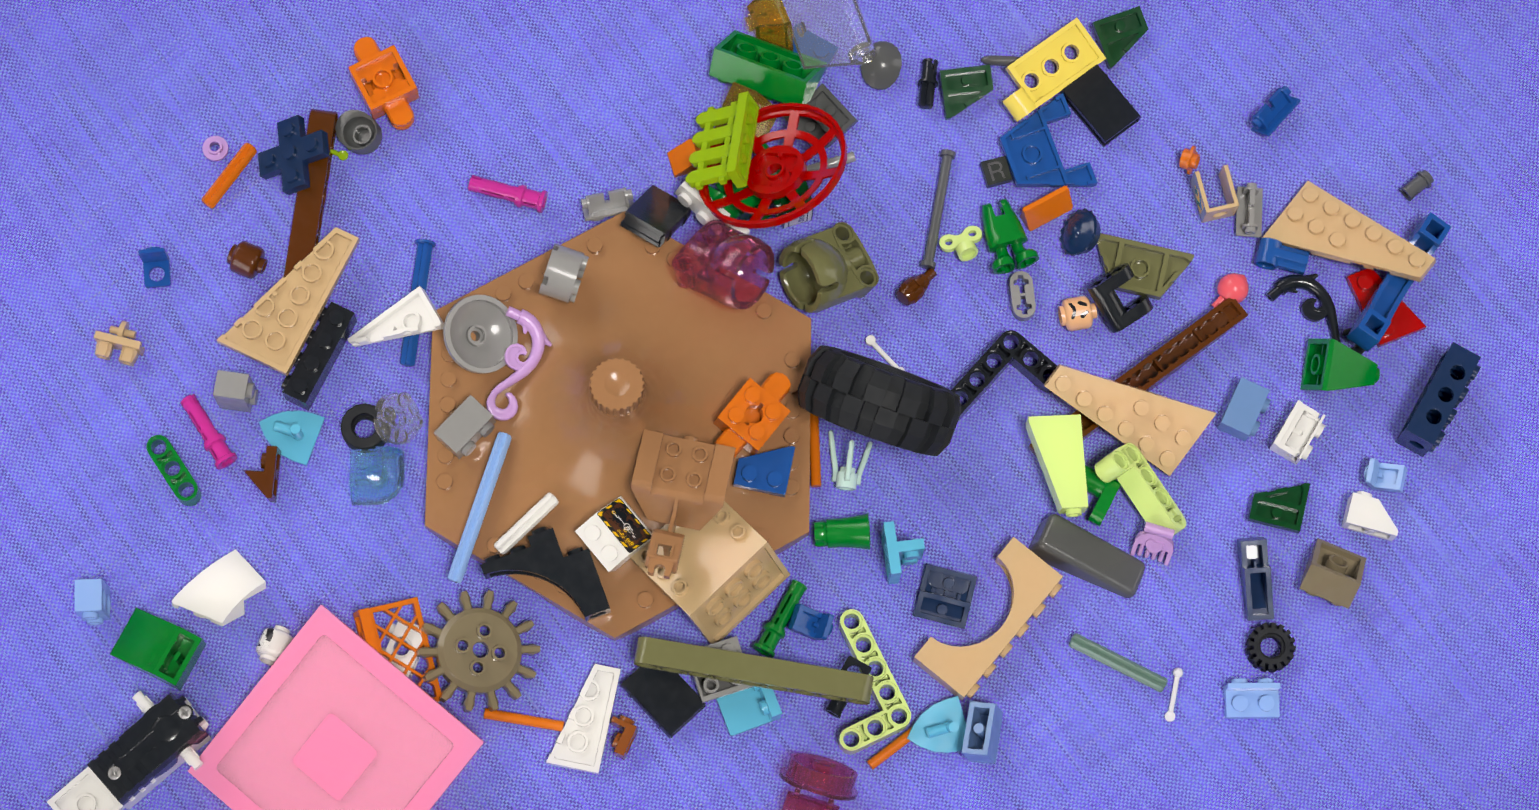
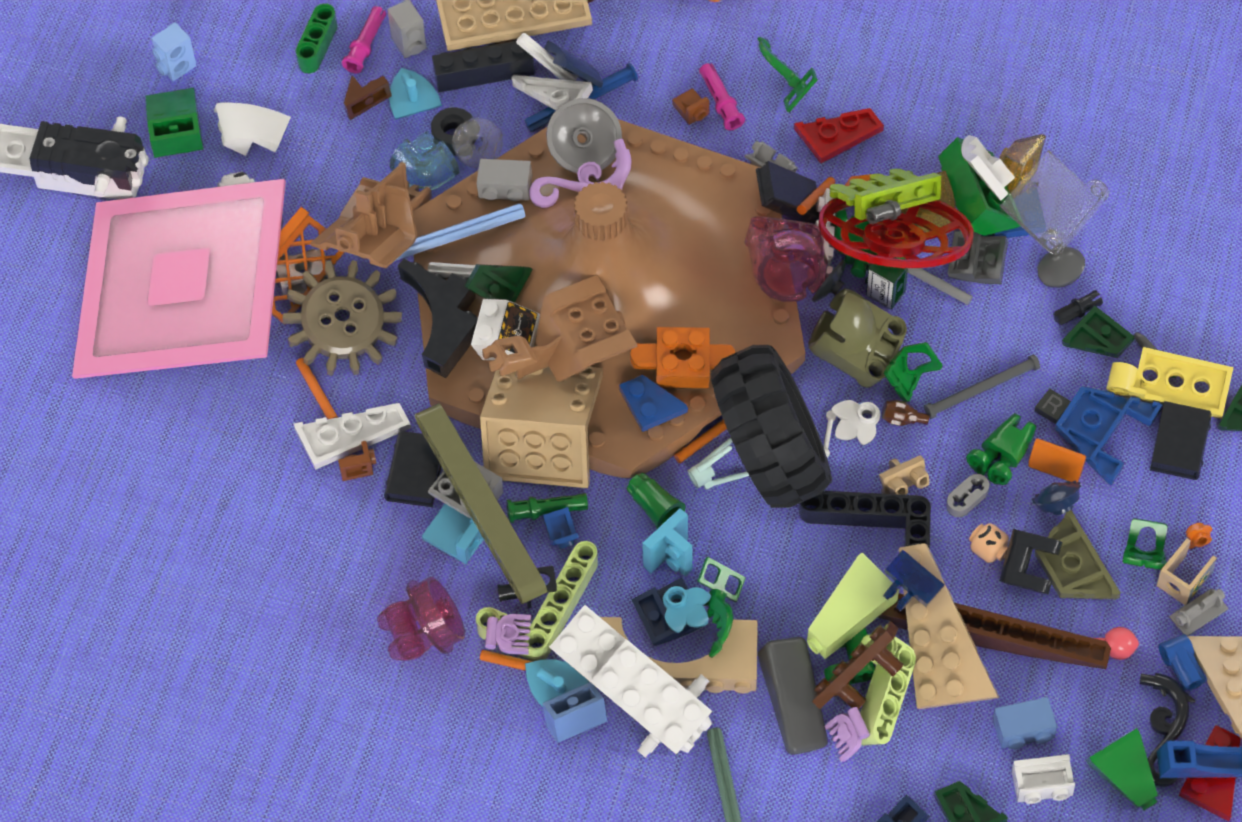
camera: 60 degrees right, 15 degrees down
light grey brick [539,244,589,303] -> none
yellowish green piece [939,226,982,261] -> none
none -> medium nougat piece [311,162,432,268]
none -> dark green wing [464,264,533,303]
none -> lavender piece [485,614,532,655]
none -> white axle [516,33,577,81]
none -> dark blue slope [544,41,603,88]
none -> white piece [549,605,713,758]
none -> medium azure plate [663,586,711,633]
none -> dark orange bracket [672,88,709,125]
none -> green piece [697,557,746,658]
none -> green piece [757,37,818,113]
none -> red wing [794,108,884,164]
none -> orange bar [797,177,836,215]
none -> black dish [812,259,846,302]
none -> reddish brown plate [812,621,904,709]
none -> white plate [832,400,881,445]
none -> dark grey pin [866,200,901,224]
none -> tan hips [879,455,929,495]
none -> green piece [883,342,943,402]
none -> clear blue hinge [883,550,945,611]
none -> white slope [961,135,1015,200]
none -> green piece [1122,518,1168,570]

